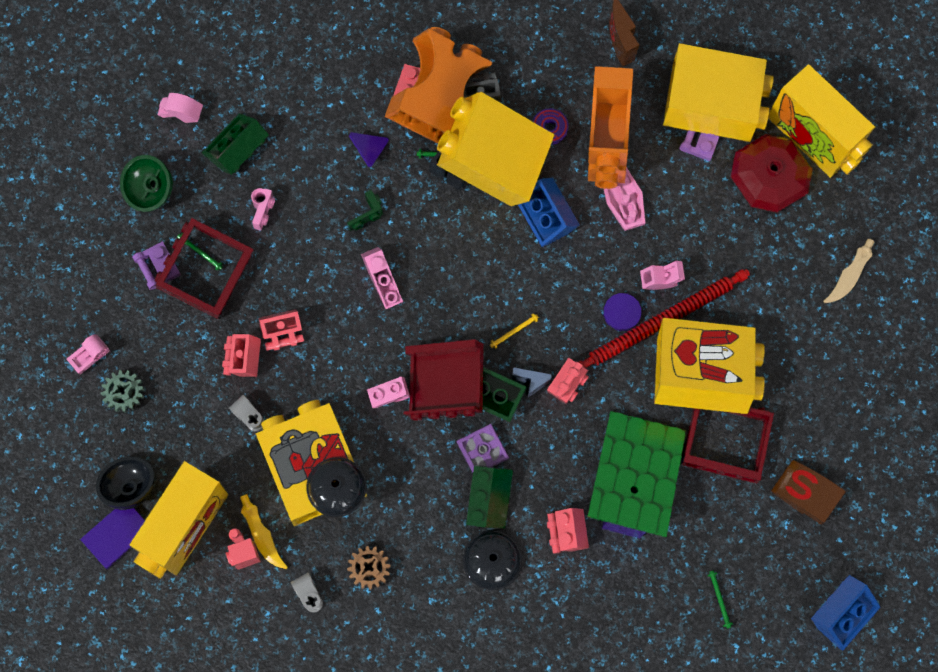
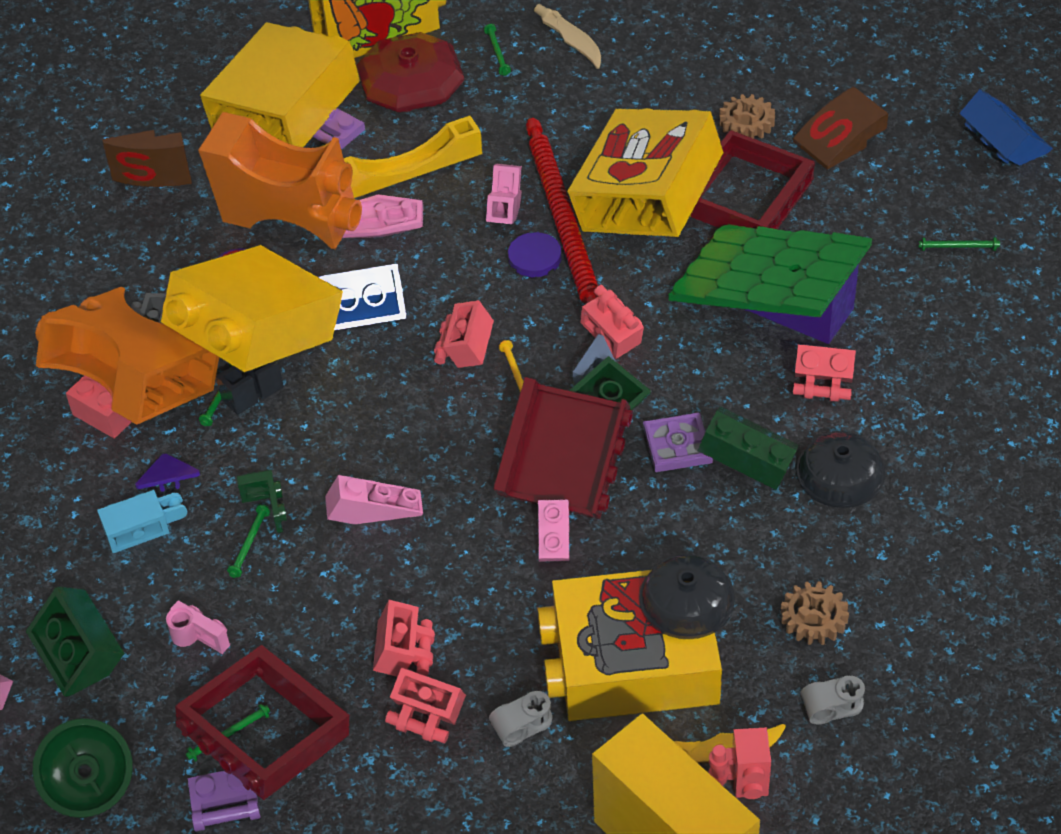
camera: 65 degrees left, 25 degrees down
none -> medium azure brick [97,490,188,553]
none -> green axle [227,505,271,578]
none -> yellow arch [344,116,482,198]
none -> coral brick [434,300,494,368]
none -> green axle [484,24,511,76]
none -> medium nougat gear [719,94,775,139]

